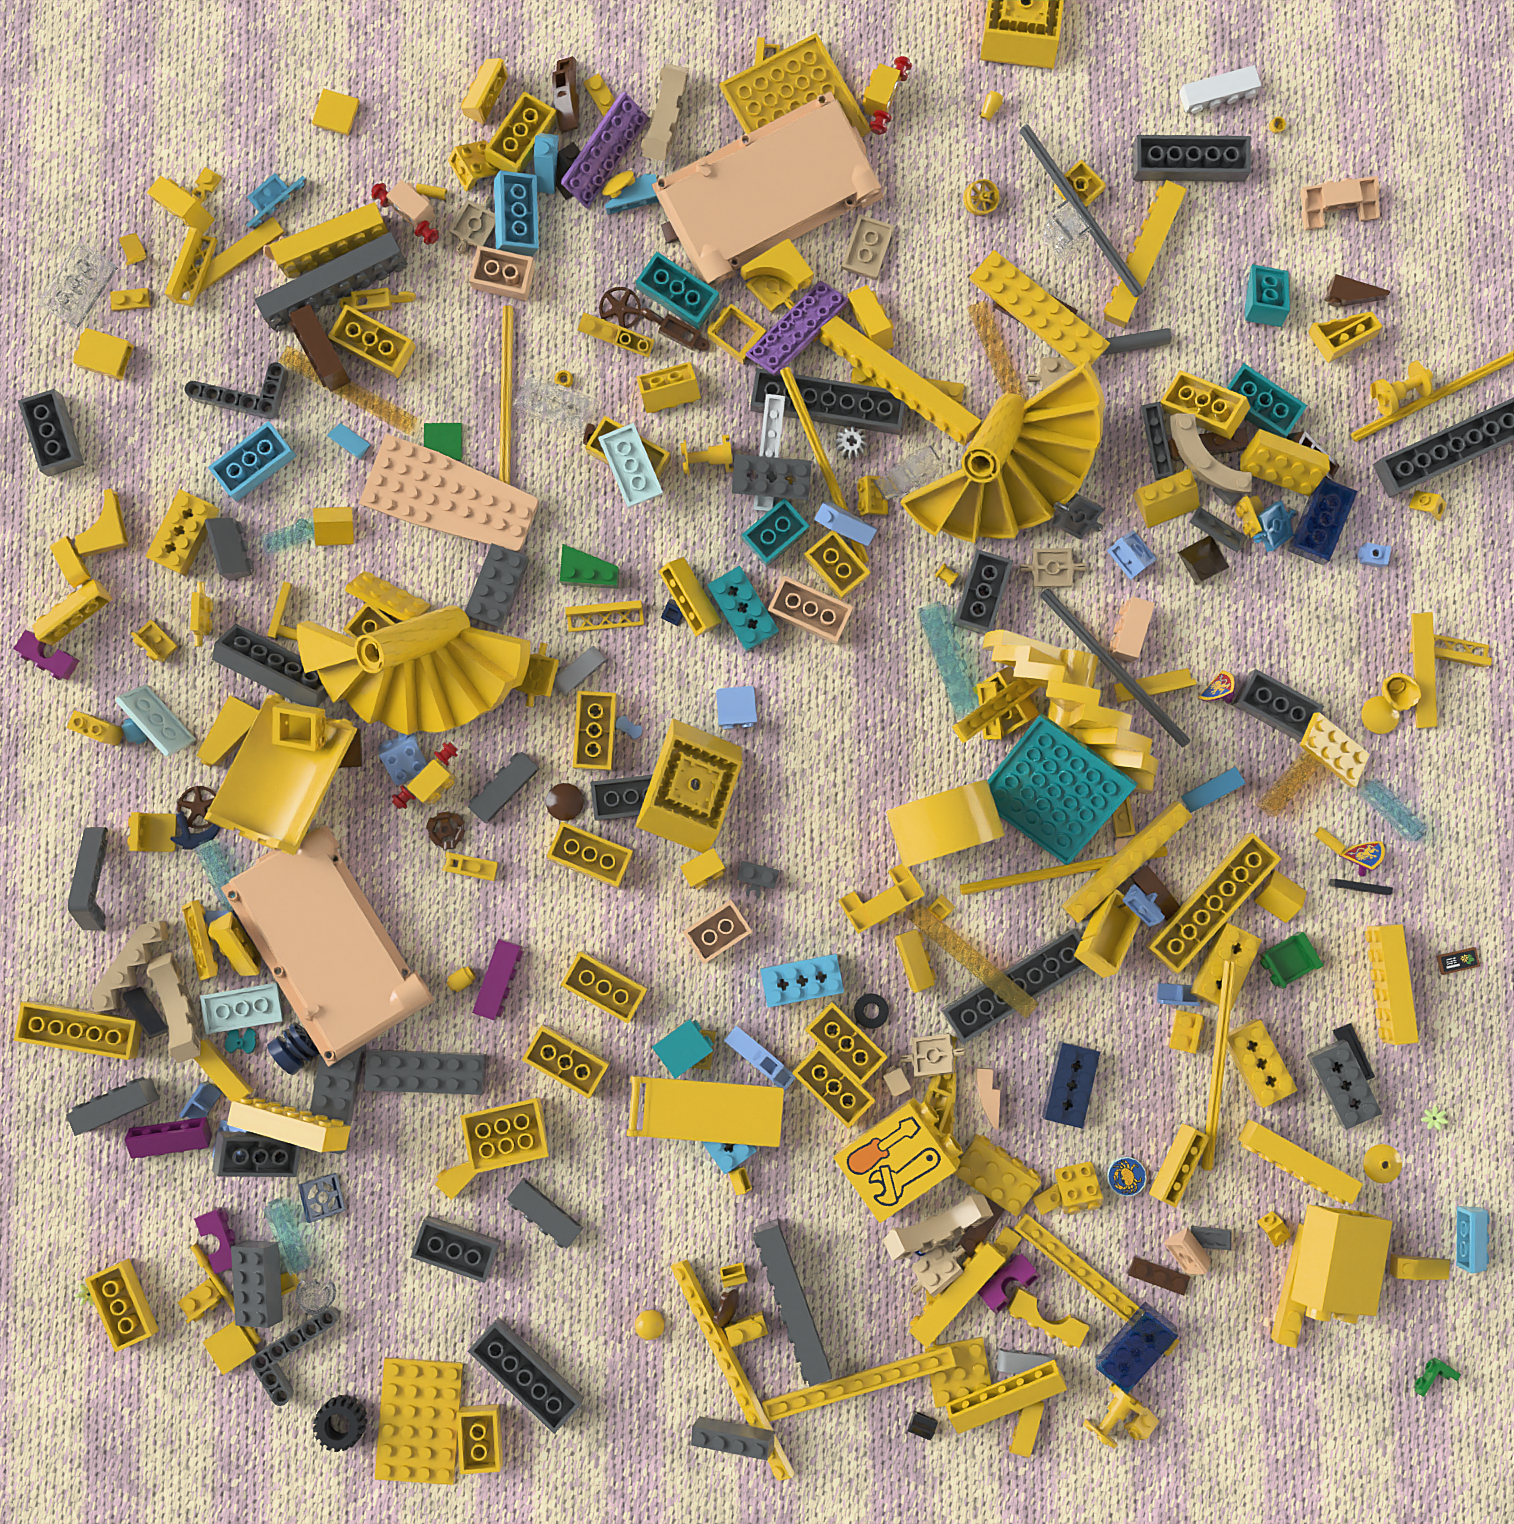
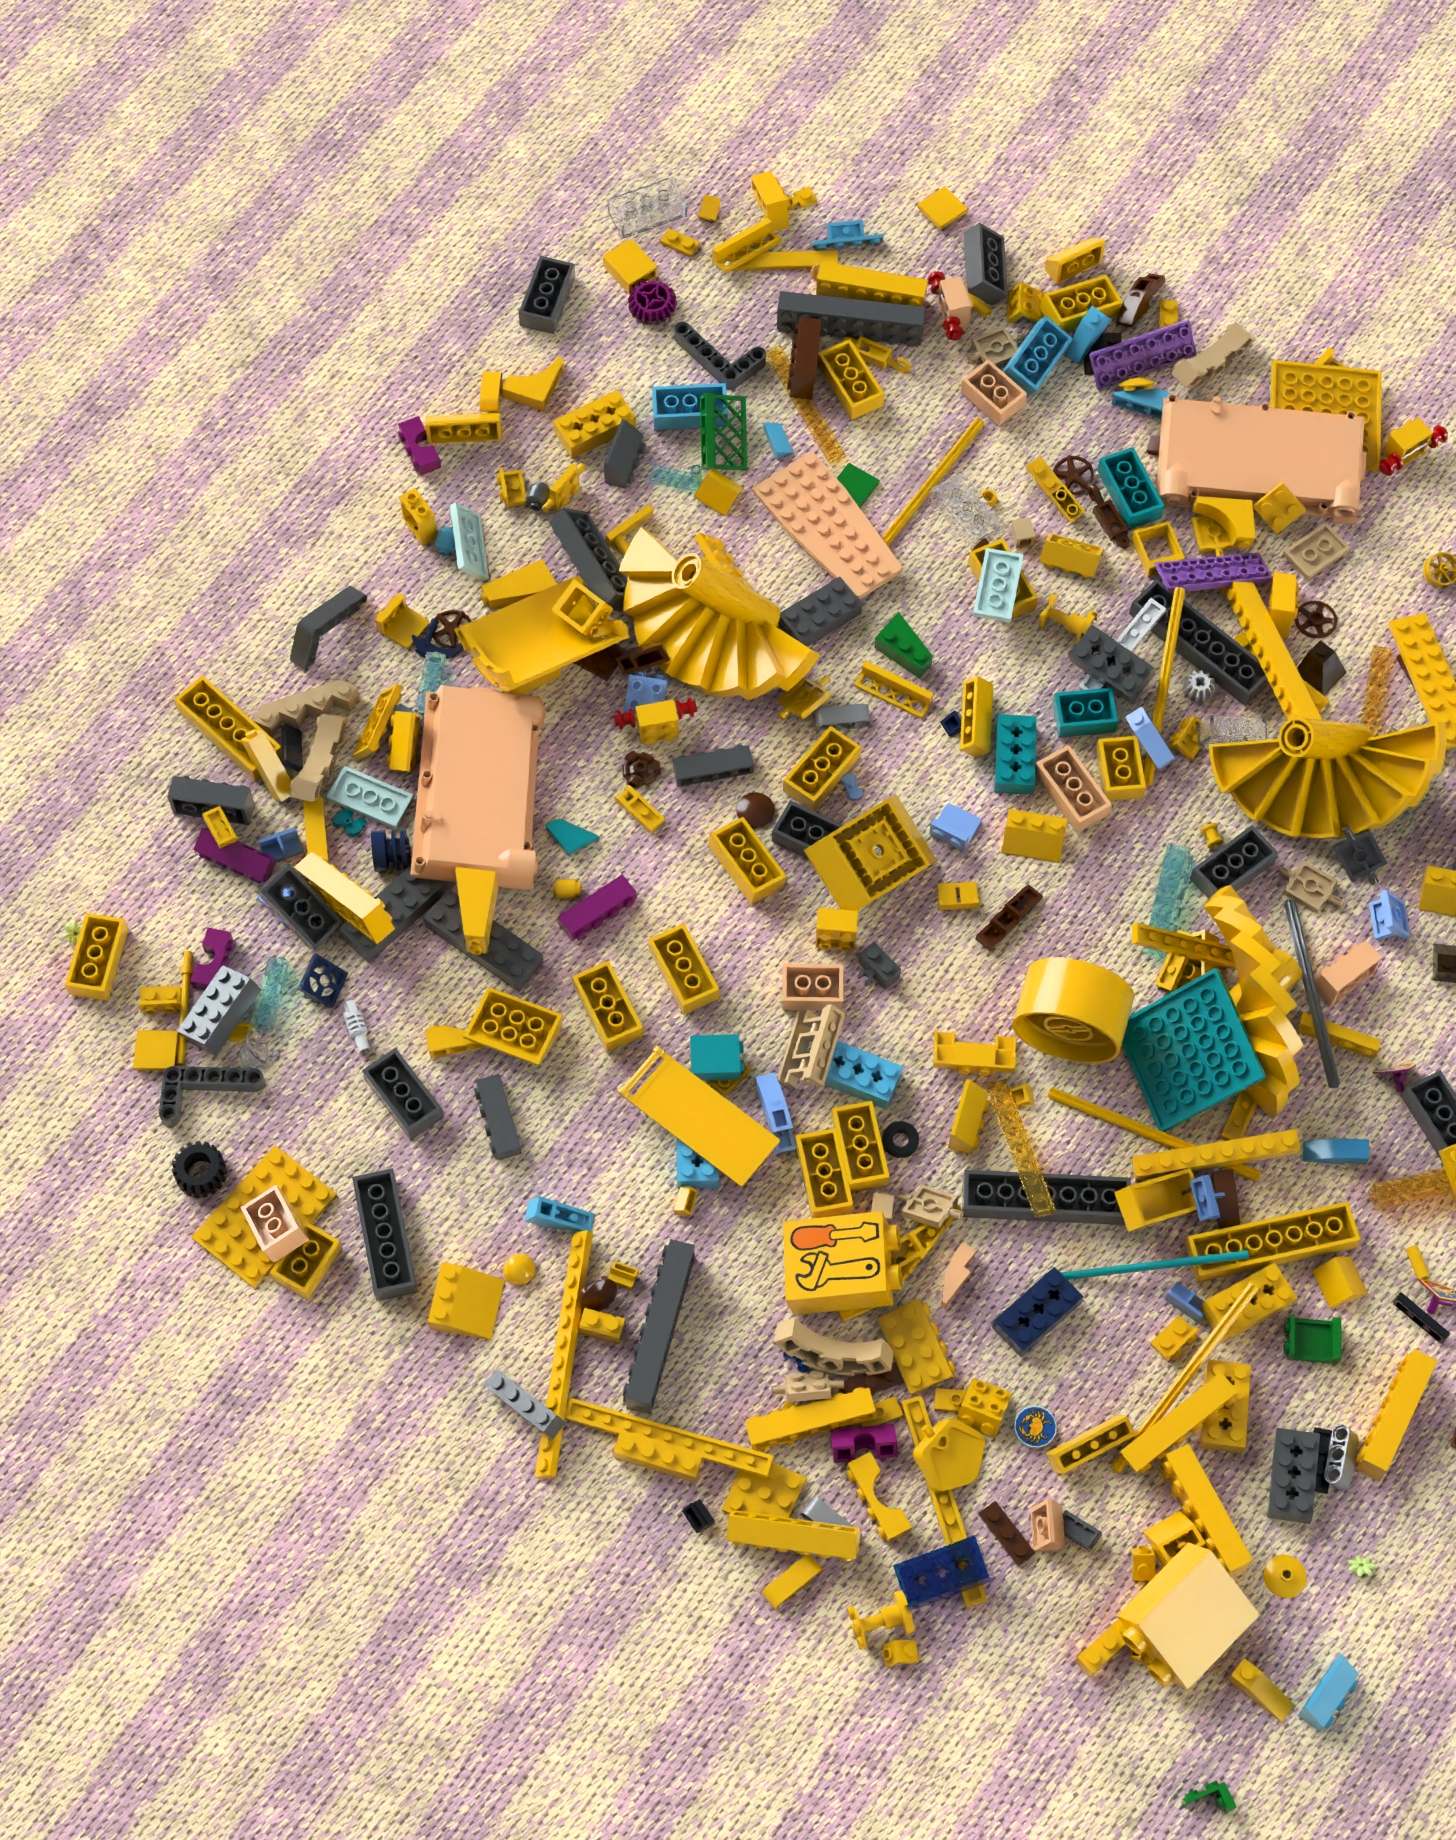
camera: 30 degrees right, 20 degrees down
none -> yellow plate [202,806,238,848]
none -> yellow brick [241,729,292,802]
none -> light nougat brick [241,1185,309,1263]
none -> white hinge [343,1000,371,1055]
none -> yellow slope [428,1262,505,1340]
none -> yellow slope [455,867,498,955]
none -> dark grey head [525,482,550,511]
none -> medium azure slope [525,1196,594,1232]
none -> teal slope [545,819,599,856]
none -> yellow brick [613,1432,702,1483]
none -> reddish brown slope [615,642,670,675]
none -> magenta gear [628,279,677,326]
none -> green fence [700,392,747,470]
none -> tan fence [777,1004,845,1090]
none -> yellow animal [913,1419,985,1492]
none -> yellow piece [937,882,980,911]
none -> dark grey brick [964,222,1008,305]
none -> reddish brown slope [975,884,1043,951]
none -> yellow slope [1001,809,1067,863]
none -> tan brick [1011,518,1036,548]
none -> teal piece [1060,1250,1249,1280]
none -> yellow brick [1120,1372,1238,1475]
none -> yellow slope [1142,1511,1206,1567]
none -> yellow plate [1253,481,1307,534]
none -> reddish brown wheel [1295,601,1337,638]
none -> dark brown slope [1297,640,1347,695]
none -> light grey beam [1324,1424,1359,1491]

